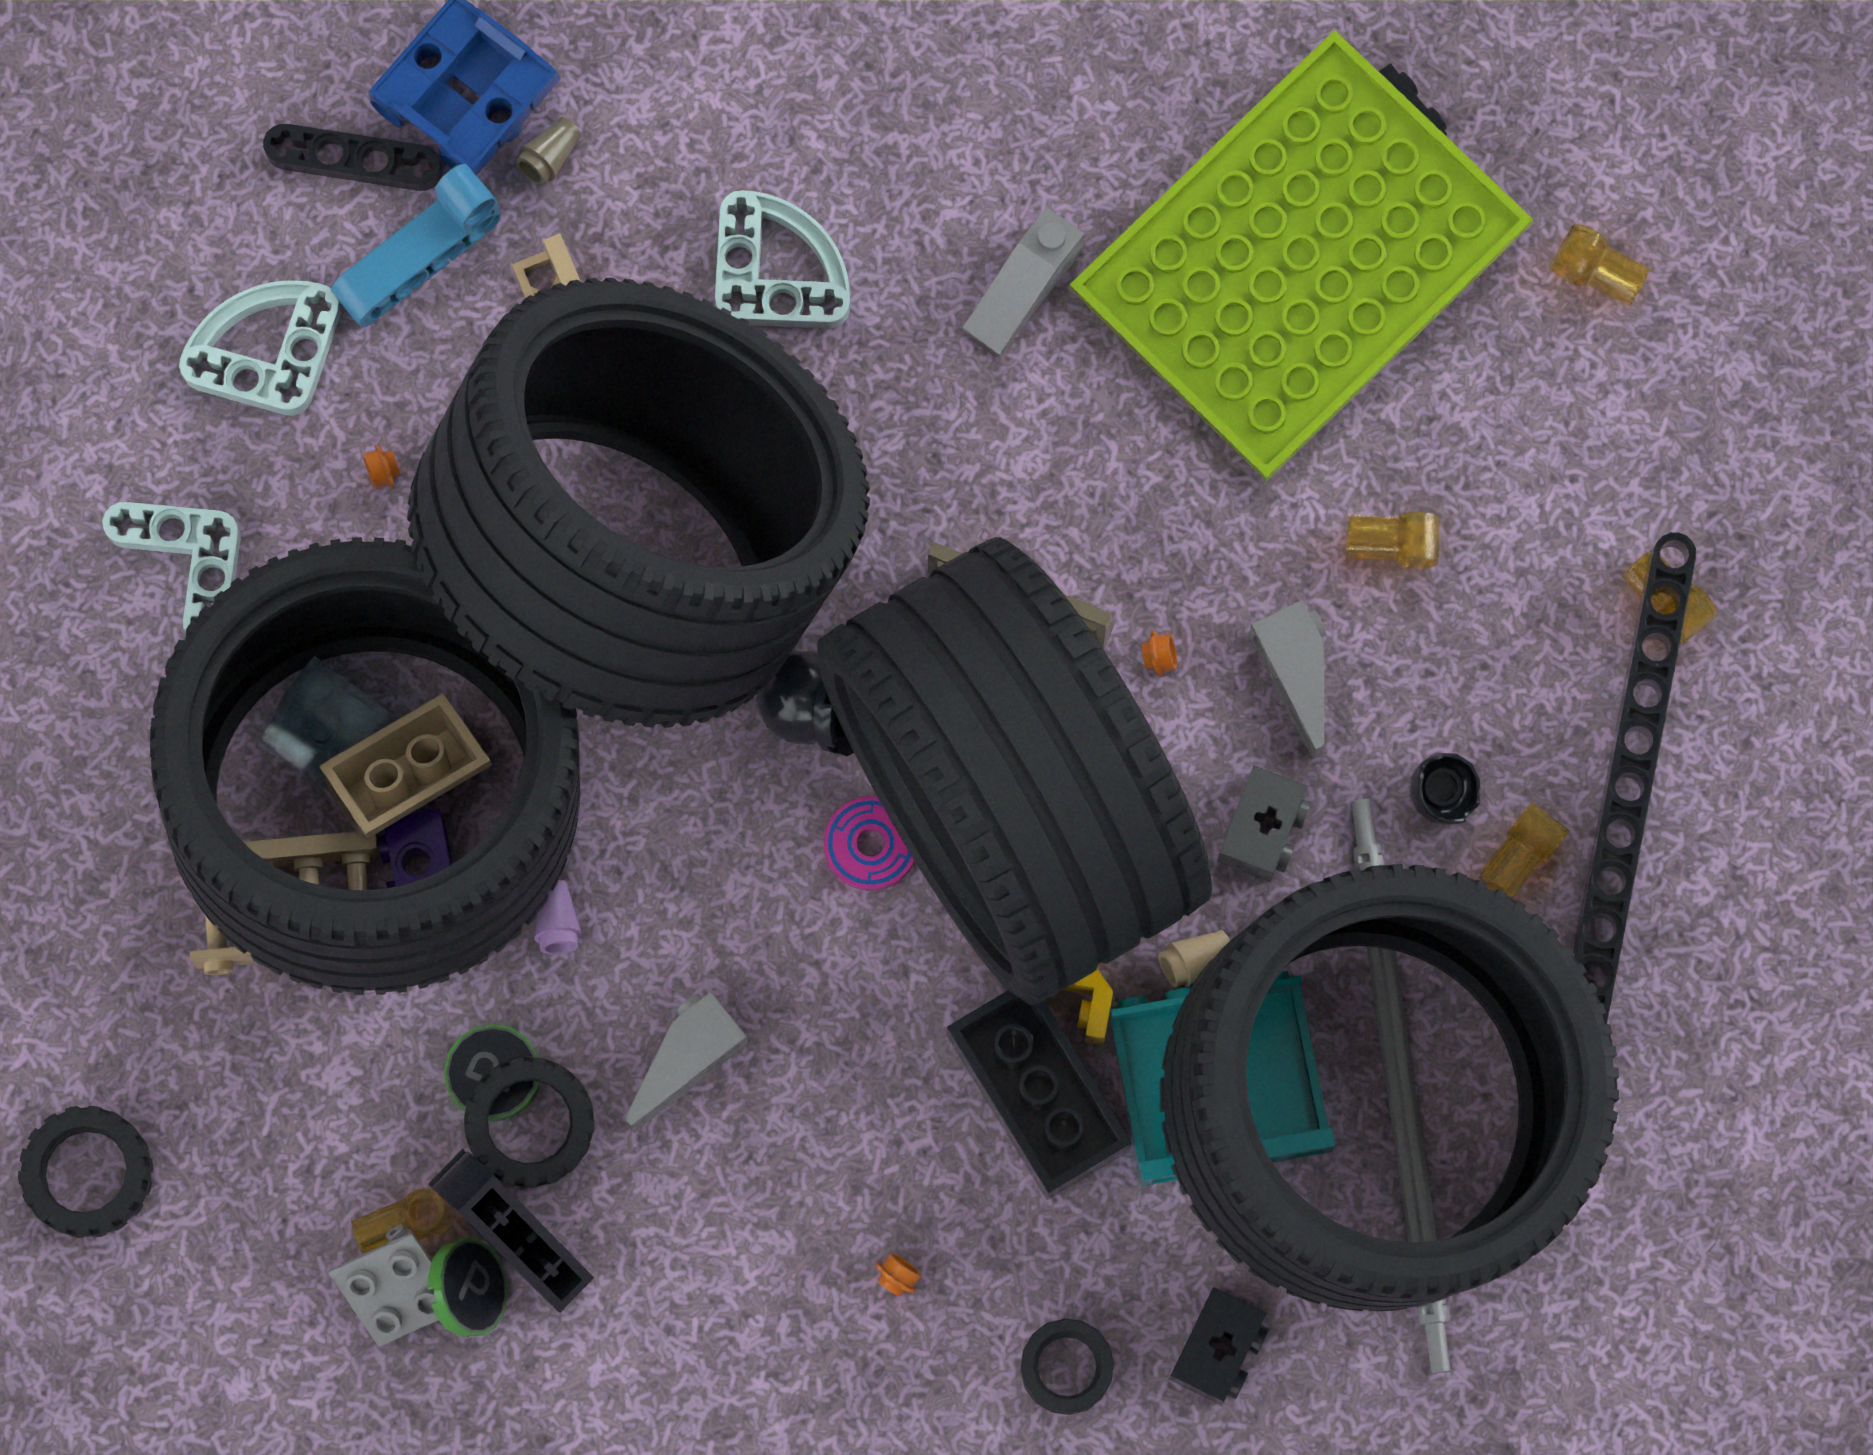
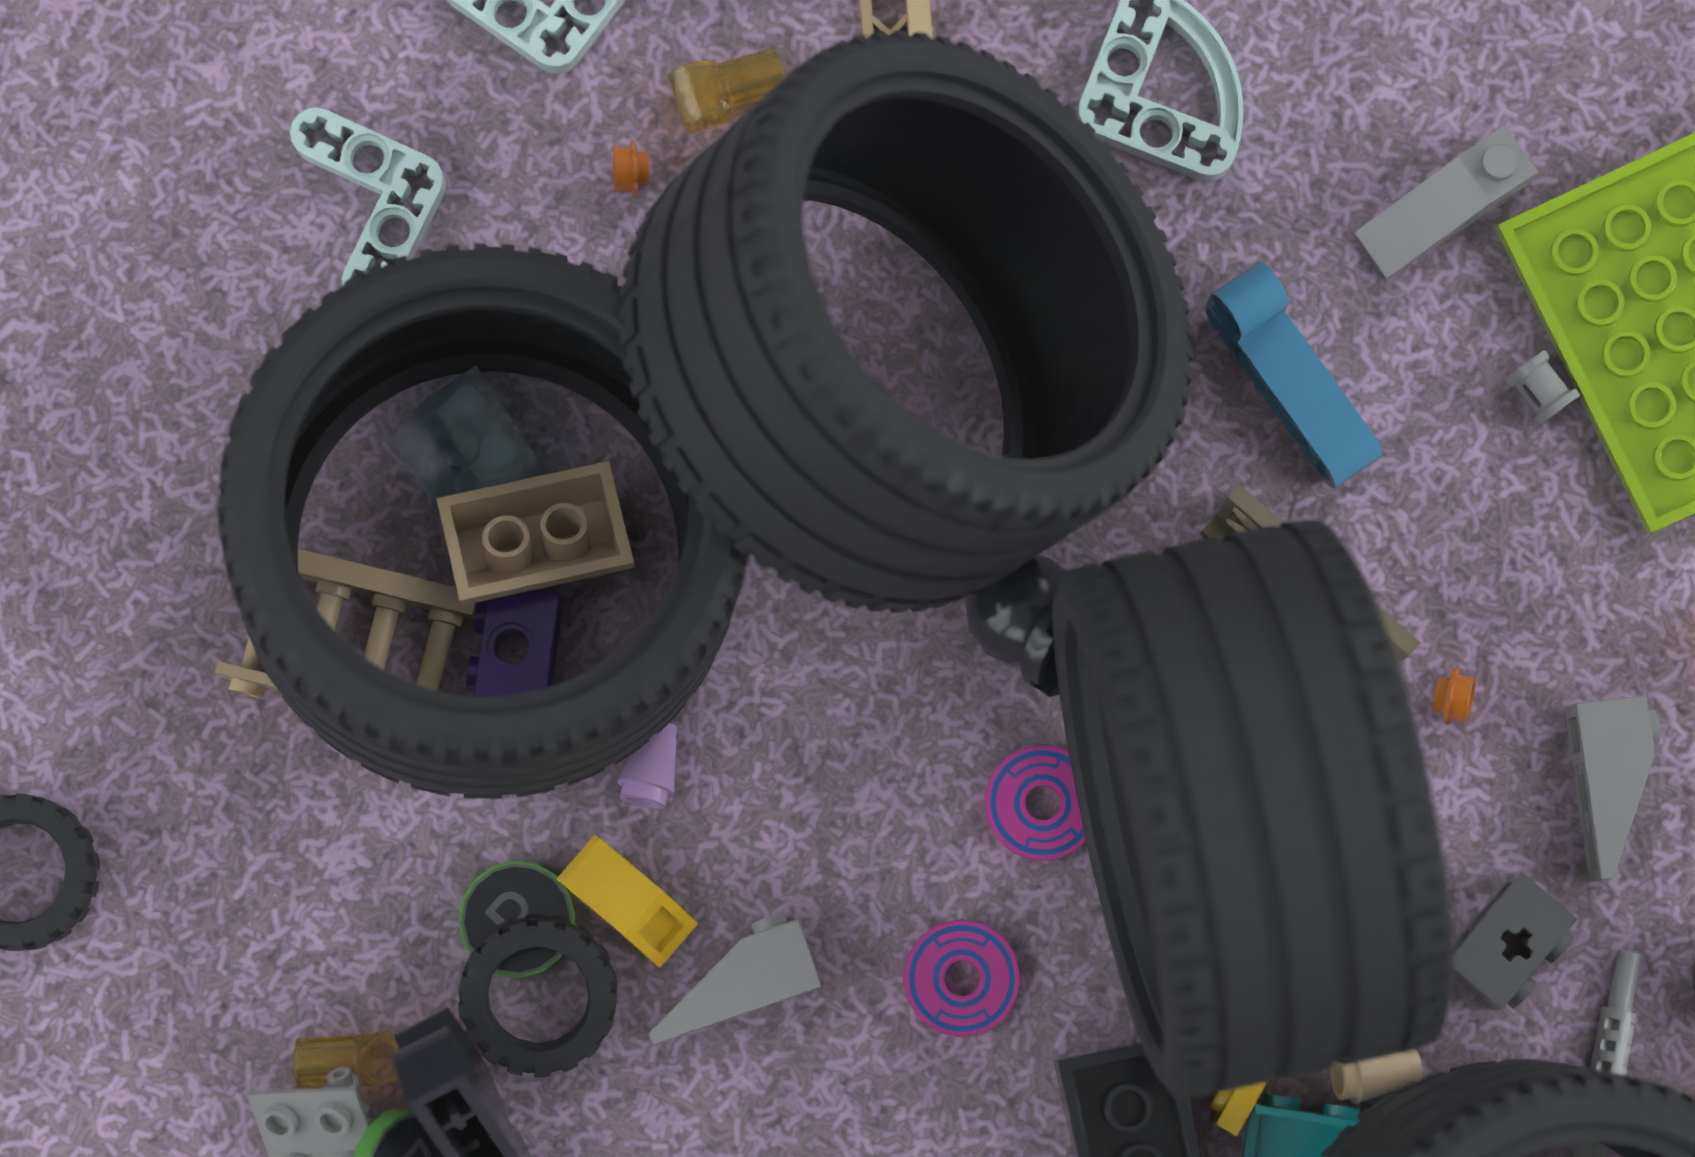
camera: 20 degrees right, 5 degrees up
none -> yellow slope [557,835,698,968]
none -> clear yellow piece [668,47,785,133]
none -> dark pink tile [903,919,1021,1038]
none -> dark azure beam [1205,261,1382,488]
none -> light grey bush [1505,350,1581,426]

